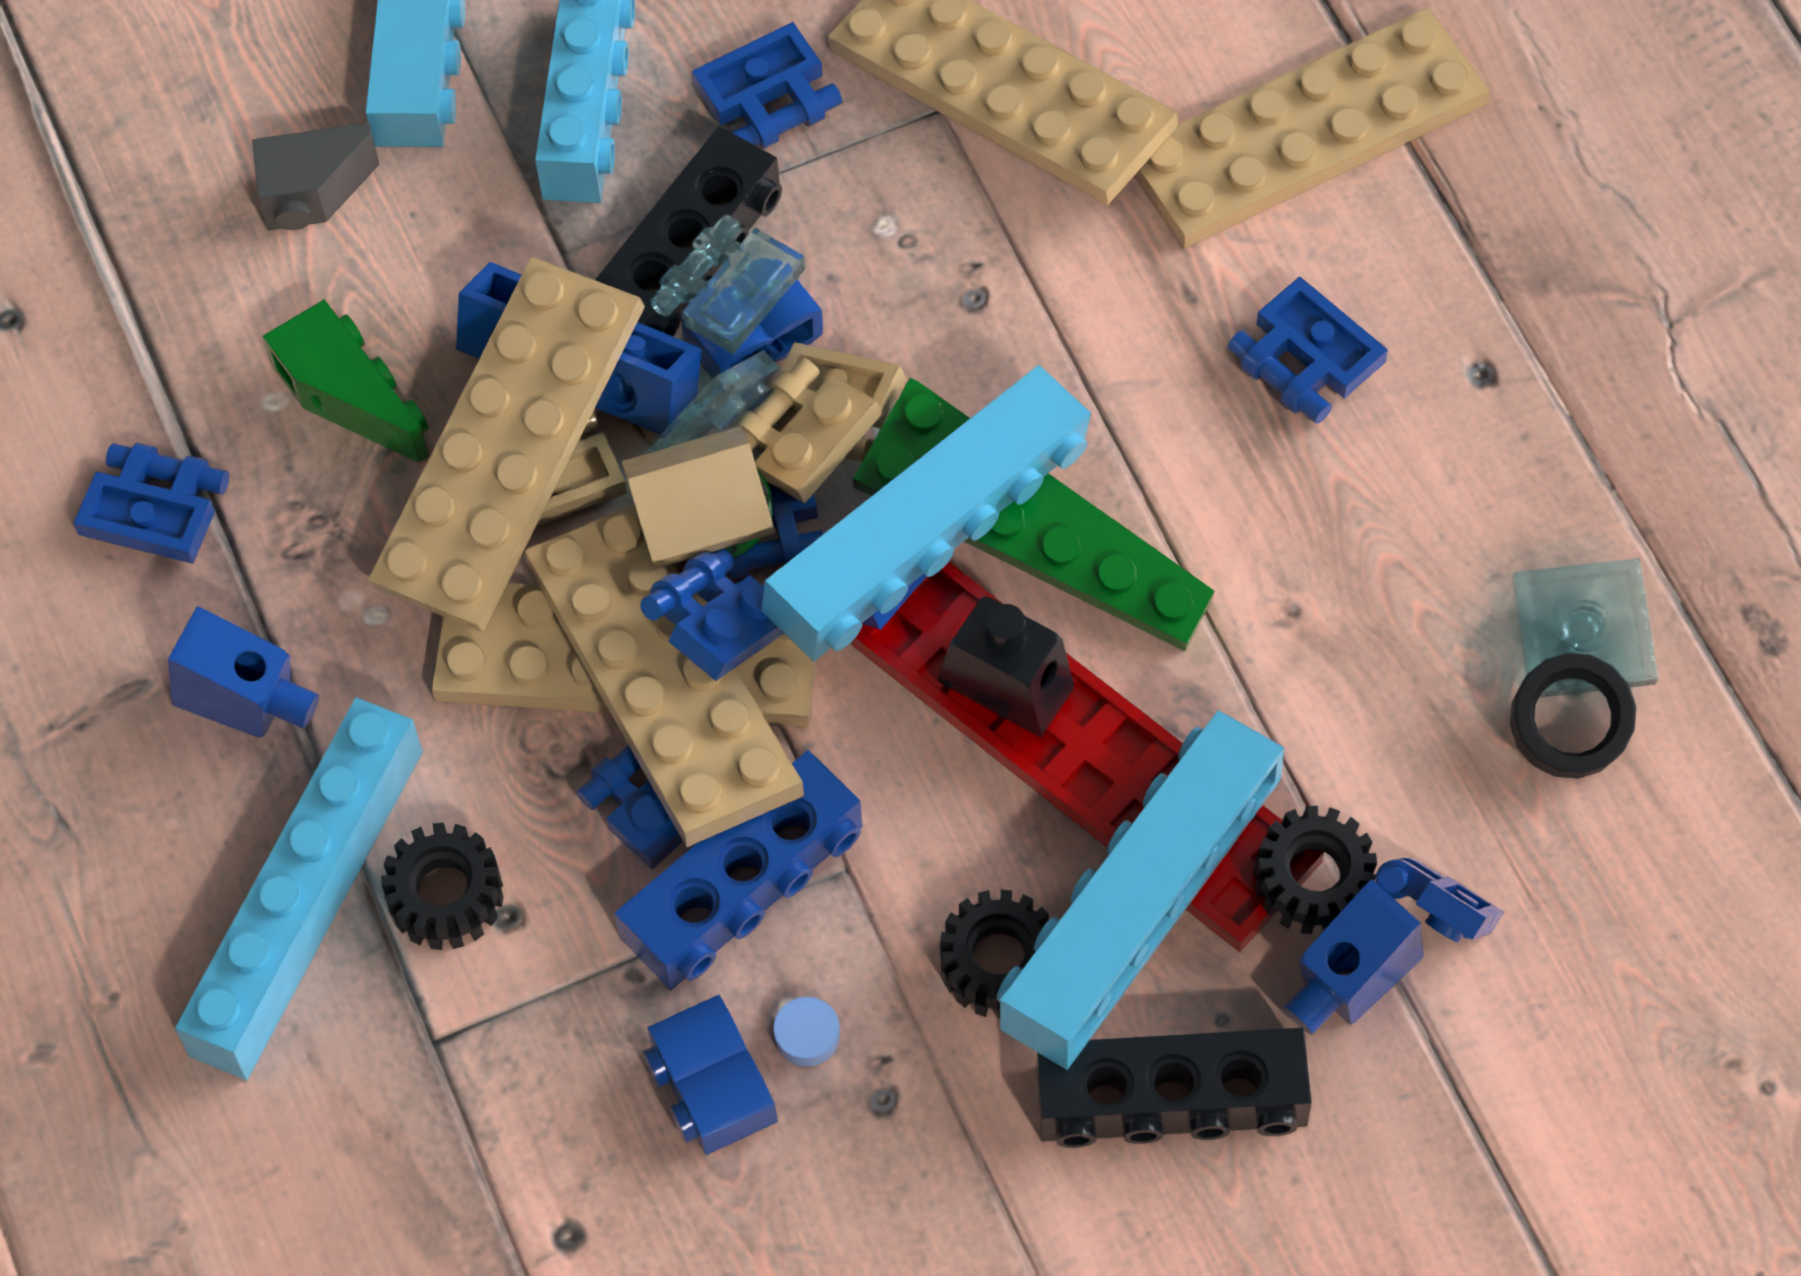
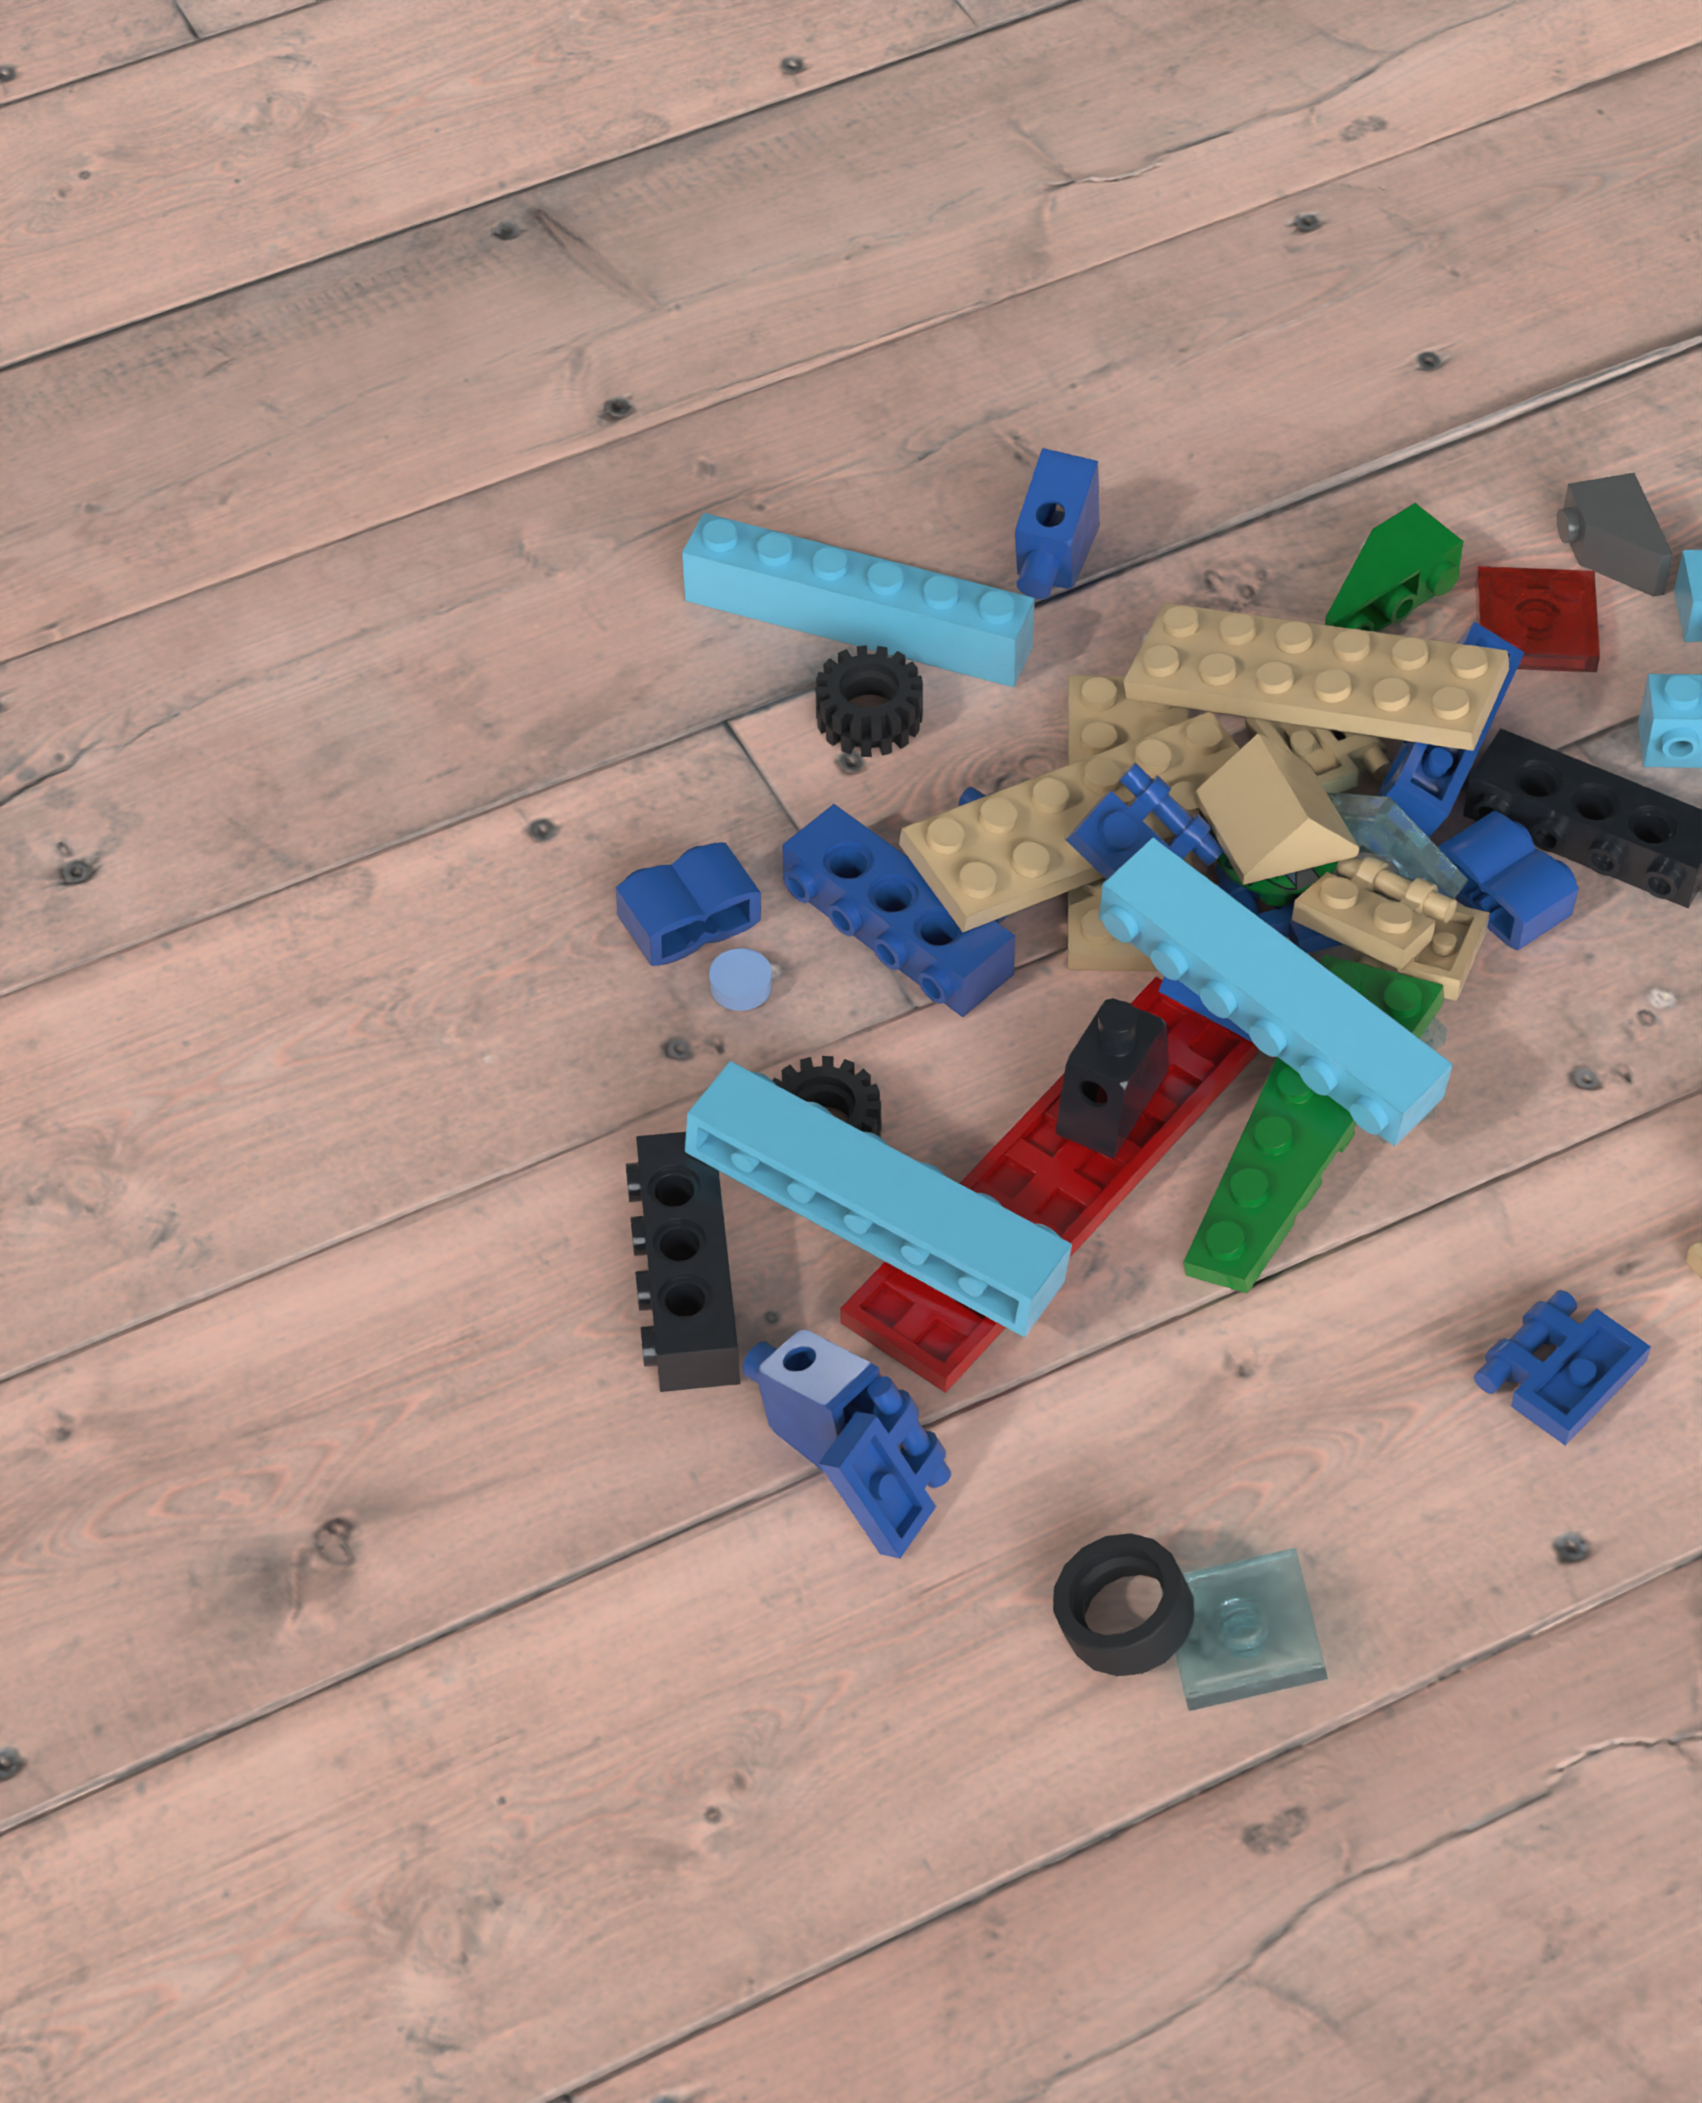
camera: 85 degrees right, 10 degrees down
blue plate [73,443,229,564] -> none
clear light blue plate [650,215,805,354] -> none
black tyre [1253,806,1377,935] -> none
none -> clear red plate [1475,566,1600,673]

